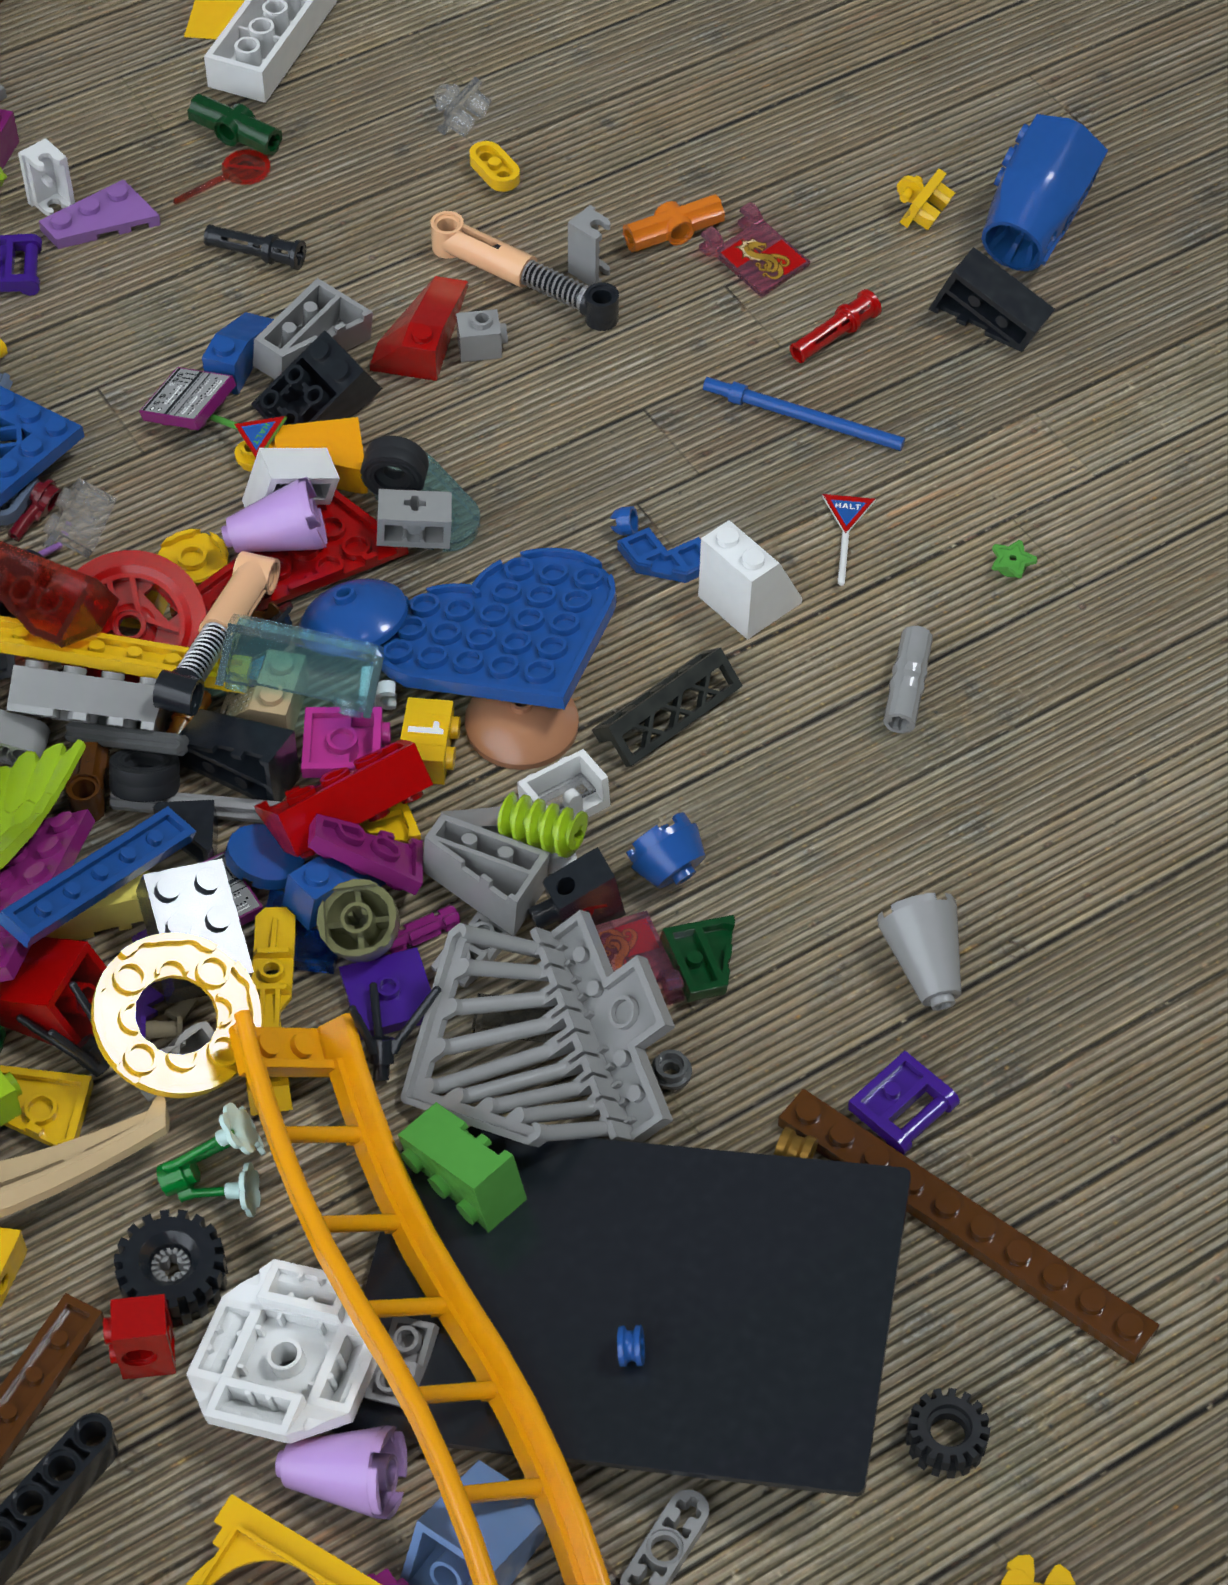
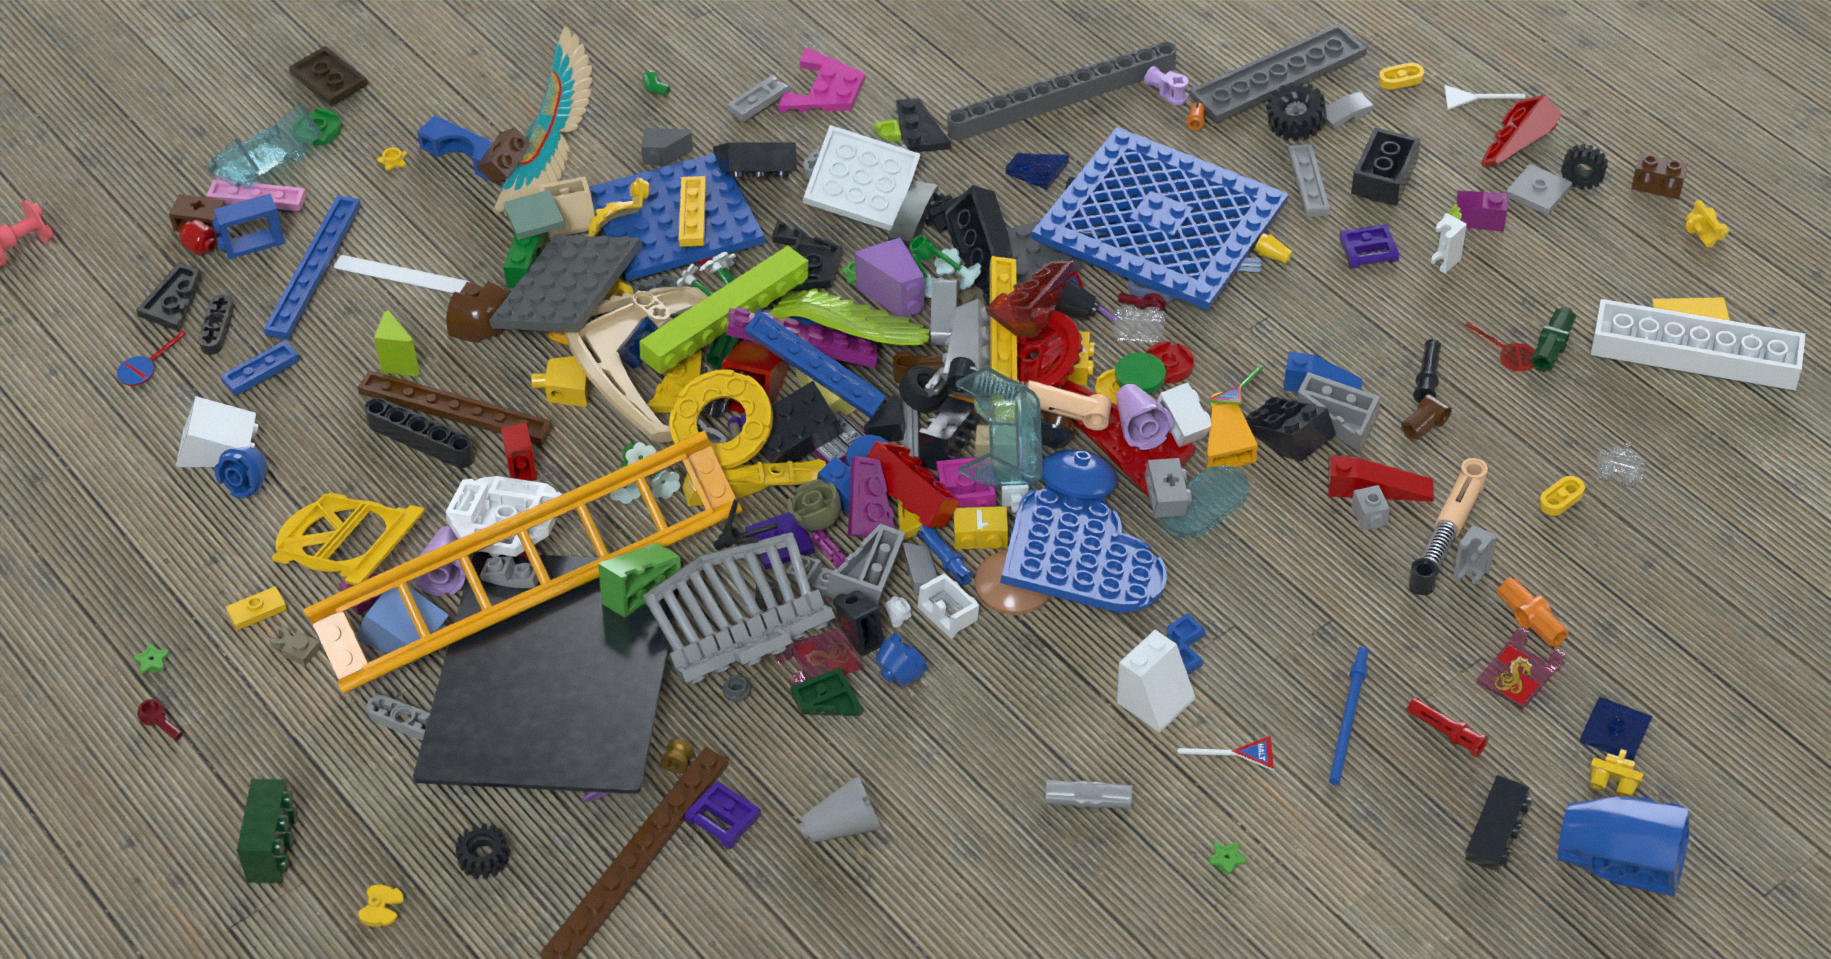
camera: 85 degrees right, 5 degrees down
medium lavender wing [39,179,161,249] -> none
black bush [114,1209,228,1327] -> none
tile [139,367,236,430] -> none
black tyre [361,436,429,495] -> none
lime piece [497,791,588,858] -> none
pearl dark grey fence [592,647,743,767] -> none
blue hinge [610,506,639,536] -> none
blue bush [617,1325,645,1367] -> none
none -> blue pin [917,525,974,586]
none -> green tile [1115,352,1166,394]
none -> red tile [1146,341,1194,384]
none -> reddish brown piece [1401,394,1452,440]
none -> clear blue plate [1579,696,1653,762]

